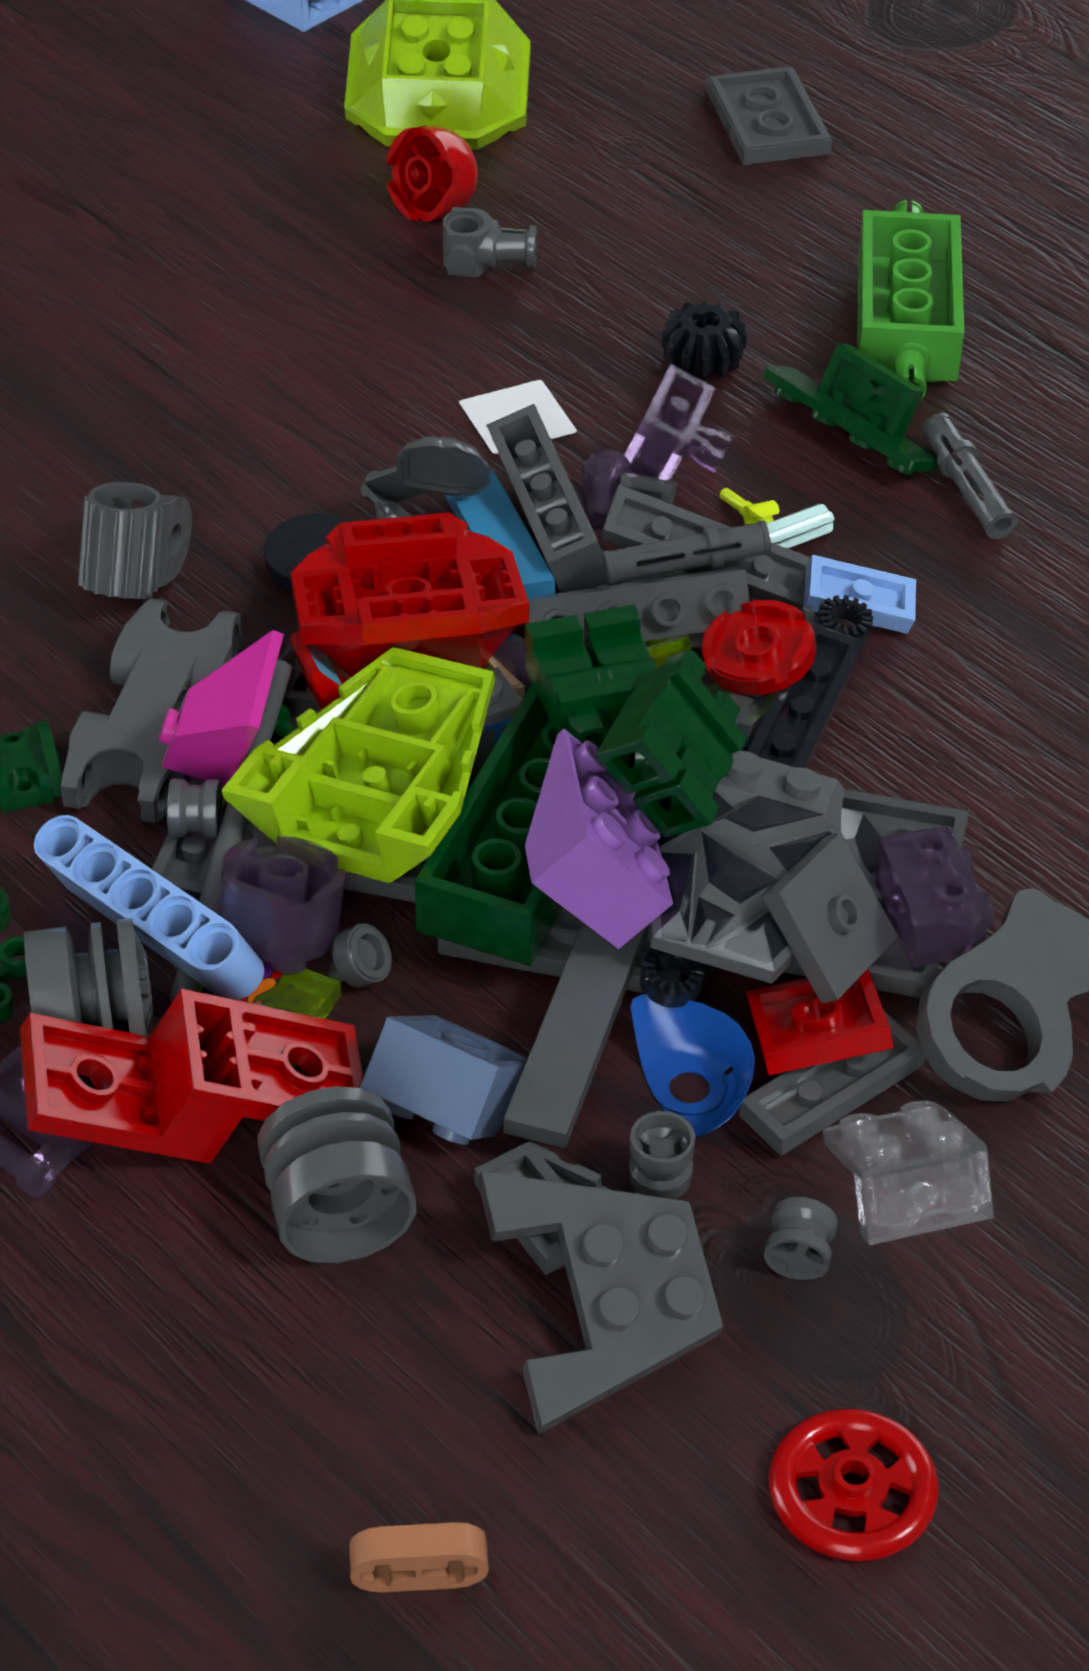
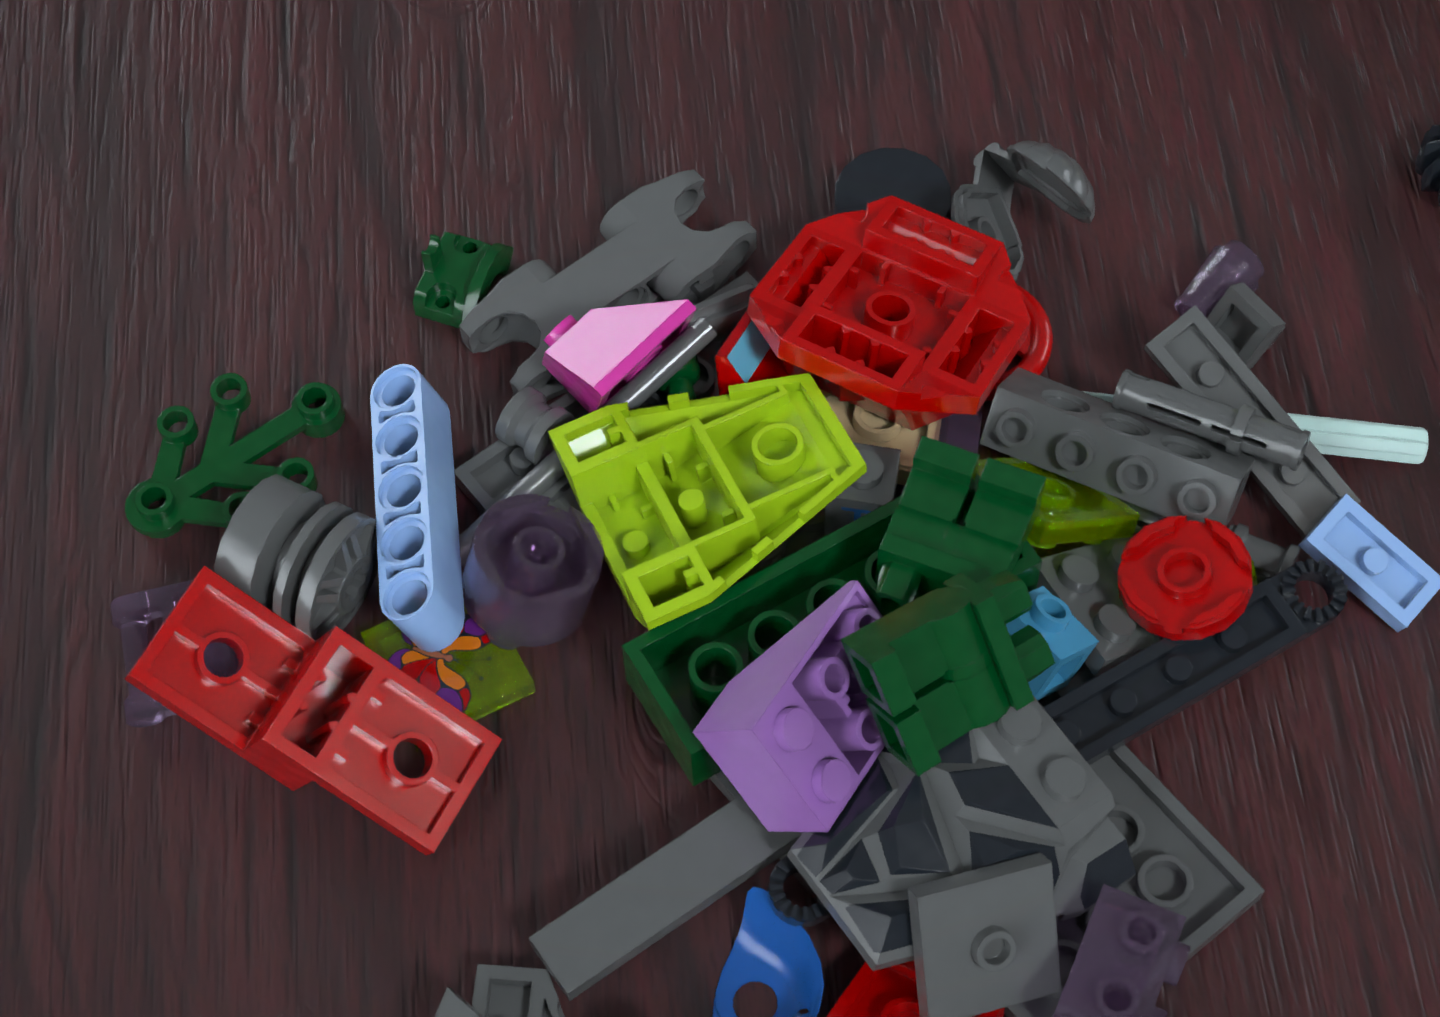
camera: 40 degrees right, 15 degrees up
dark grey piece [78,482,192,599] -> none
dark grey wheel [257,1086,416,1263] -> none
dark grey tile [328,923,392,988] -> none
sand blue slope [360,1015,528,1145] -> none
dark azure tile [444,470,555,597] -> none
white sticker [459,380,577,454] -> none
dark grey brick [486,404,607,592] -> none
clear purple brick [619,364,732,481] -> none
neon yellow hand [720,488,780,525] -> none

